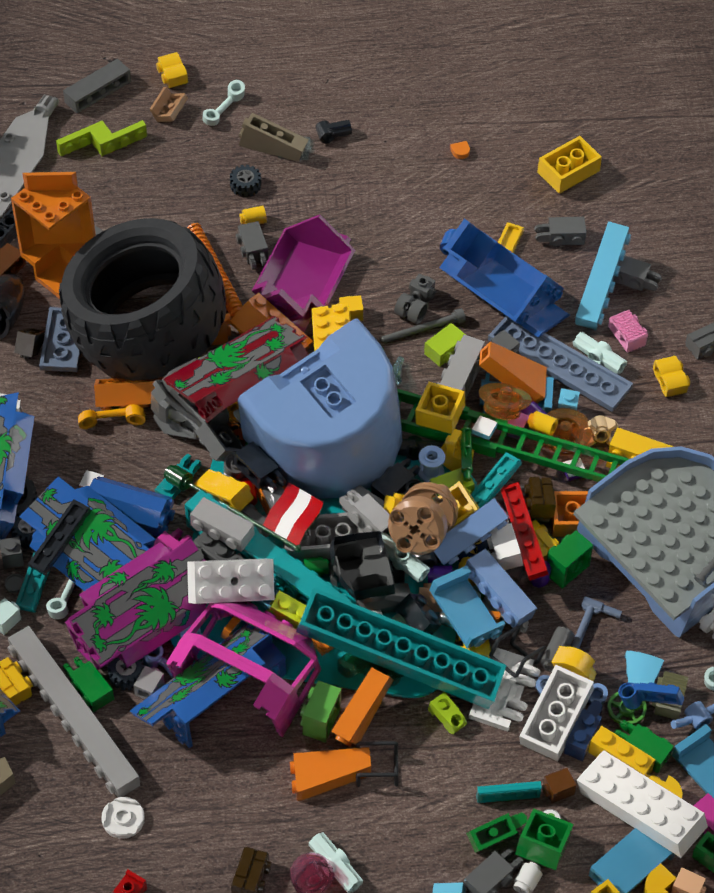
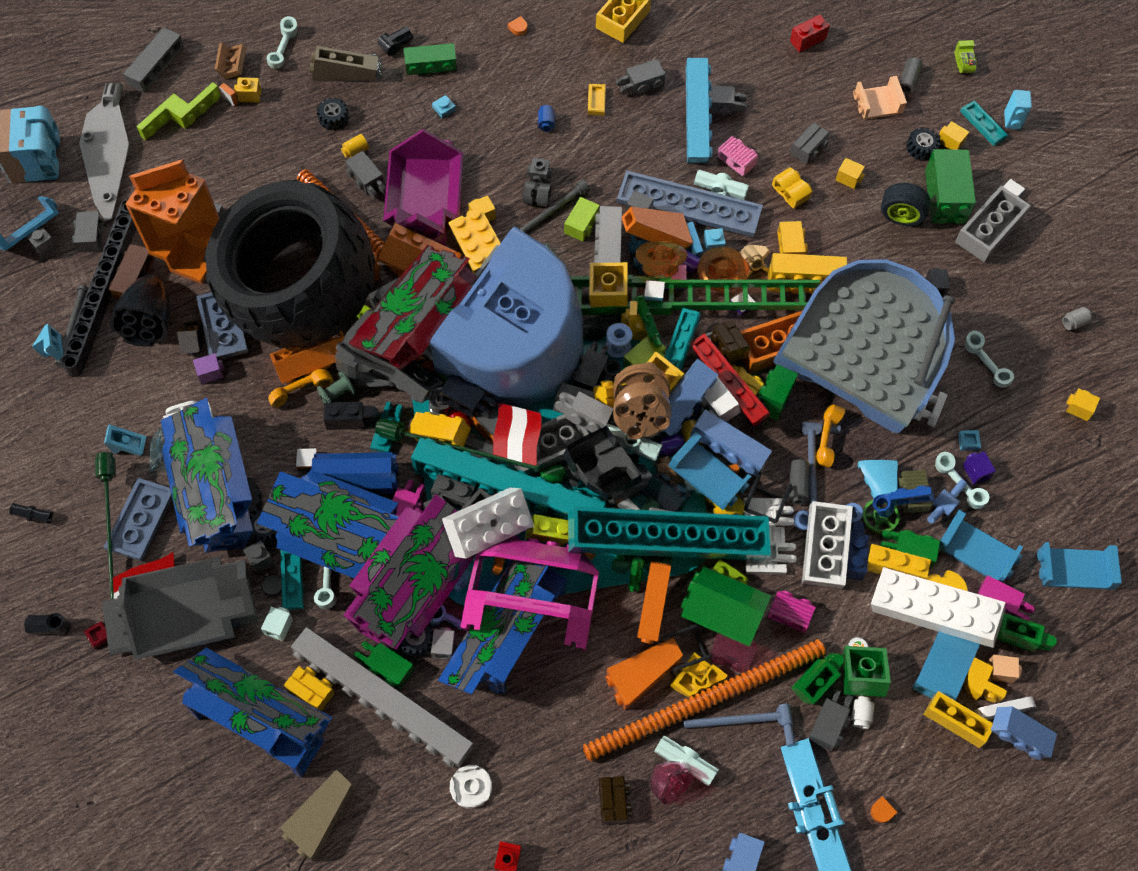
camera: 20 degrees left, 10 degrees up
black tile [28,499,91,576] -> none
yellow brick [156,52,188,88] -> none
light grey brick [190,497,255,552] -> none
bright green brick [300,681,341,743] -> none
blue panel [439,219,570,337] -> none
teal tile [476,781,542,803] -> none
yellow brick [527,411,558,436] -> none
reddish brown brick [542,768,577,803] -> none
yellow brick [552,646,597,681] -> none
none -> medium lavender brick [193,353,225,384]
none -> orange tile [219,83,239,106]
none -> yellow brick [234,77,262,103]
none -> sand green hose [317,372,356,403]
none -> black hinge [324,402,380,430]
none -> green brick [404,43,457,75]
none -> medium azure plate [432,95,456,118]
none -> orange piece [583,639,826,762]
none -> green axle [628,556,644,592]
none -> yellow slope [670,652,728,697]
none -> green brick [681,566,771,647]
none -> sand blue bar [683,703,795,747]
none -> clear pink brick [710,633,758,672]
none -> dark pink brick [767,591,816,633]
none -> yellow brick [777,221,808,255]
none -> light orange piece [816,404,845,468]

